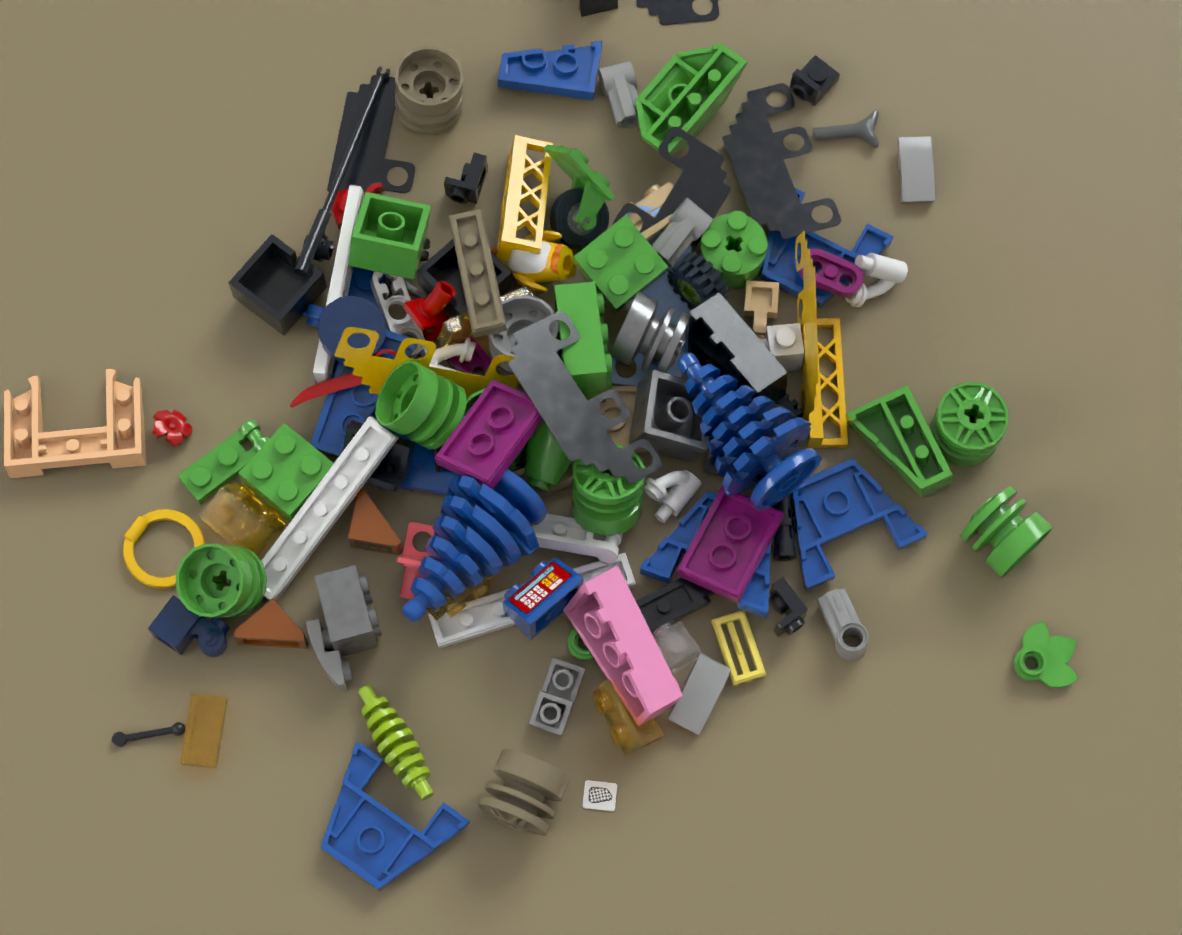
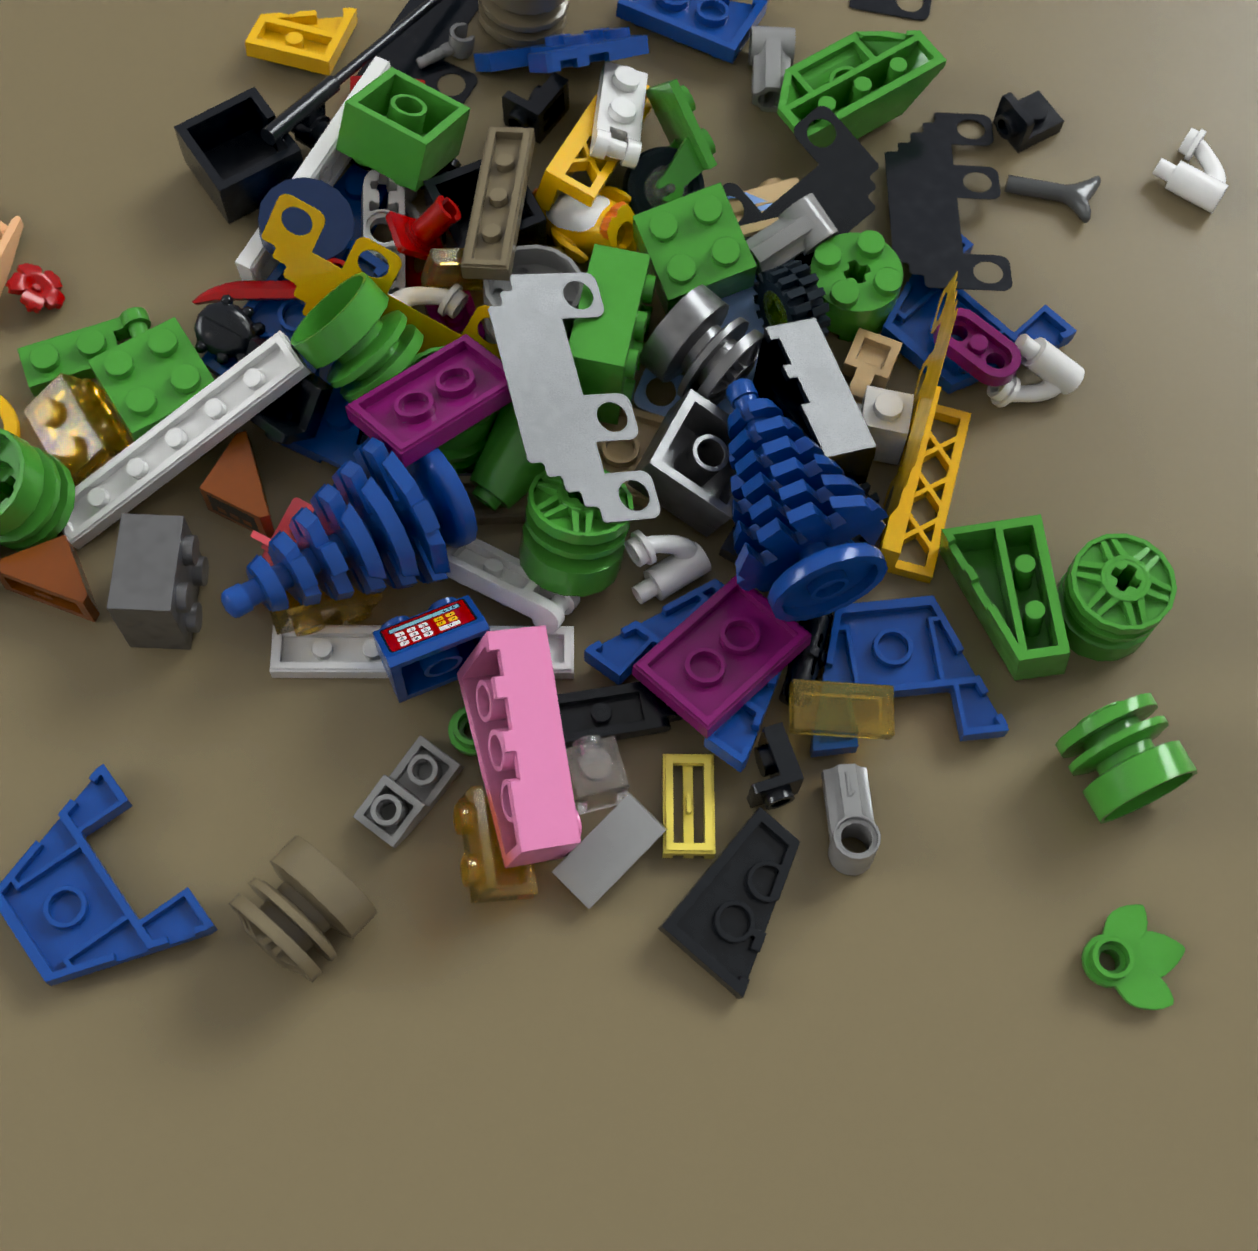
camera: 15 degrees right, 5 degrees down
light grey slope [306,619,352,692] -> none
lime piece [358,685,434,801] -> none
white sticker [582,780,617,811] -> none
light grey slope [897,136,935,202] -> none
none -> black piece [194,295,265,365]
none -> yellow wing [245,7,358,75]
none -> light grey hand [416,22,475,69]
none -> blue wing [474,27,649,73]
none -> white plate [589,61,648,169]
none -> black wing [658,807,800,999]
none -> clear yellow tile [789,679,895,740]
none -> white plant [1153,128,1229,214]

